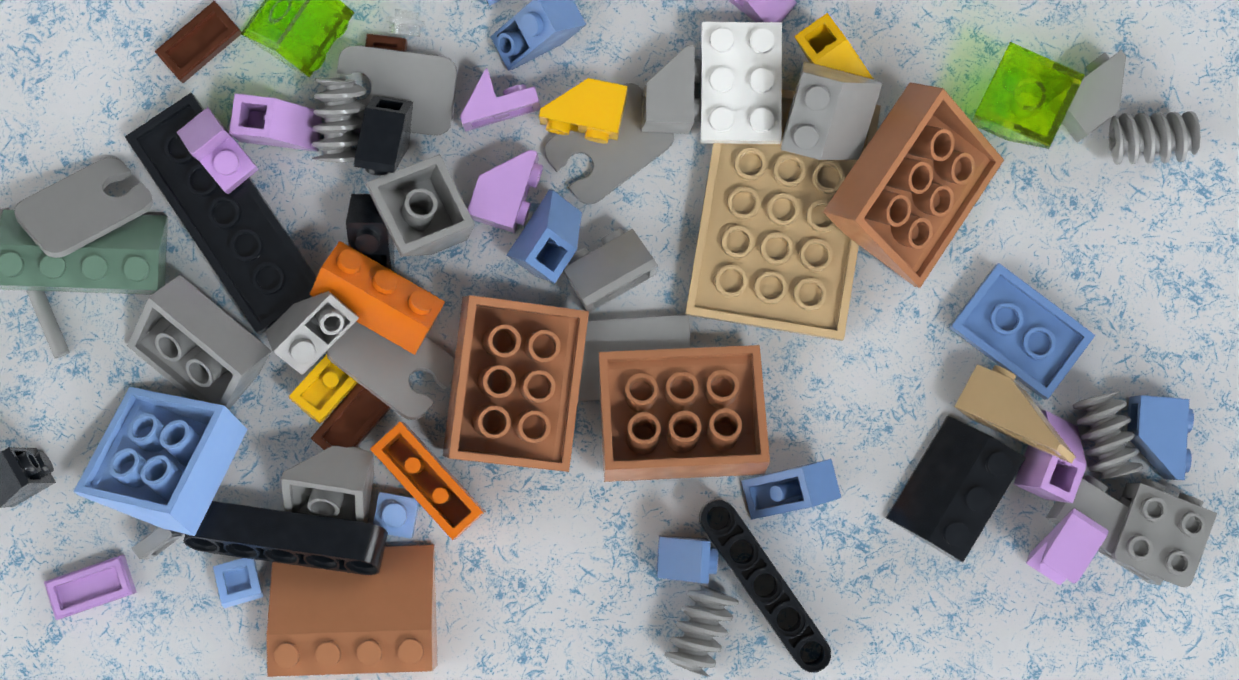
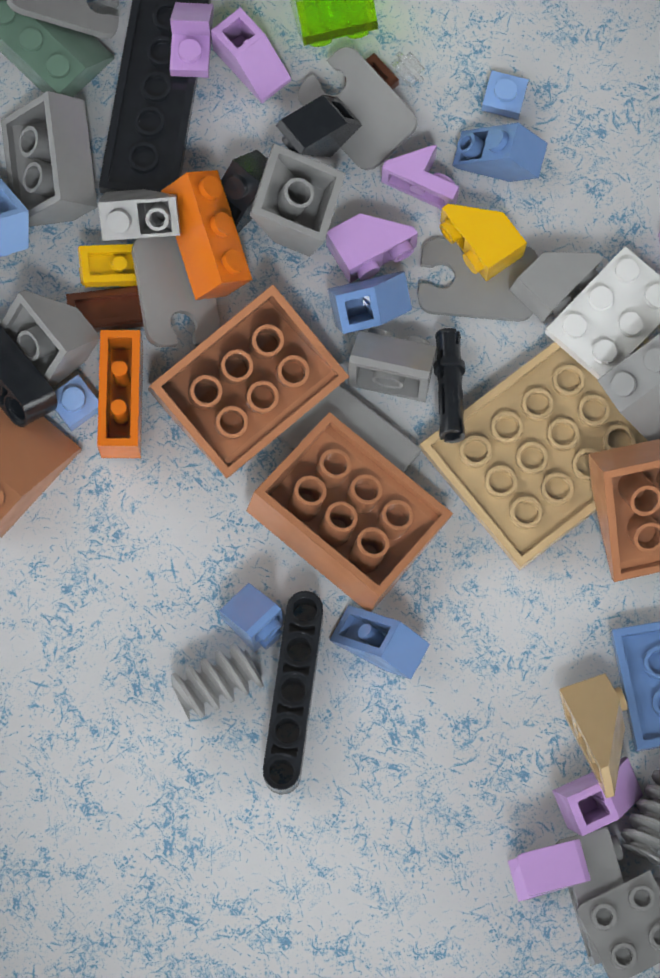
camera: 45 degrees right, 10 degrees down
light grey piece [312,77,366,163] -> none
black slope [885,416,1026,562] -> none
none -> black pin [433,328,465,443]

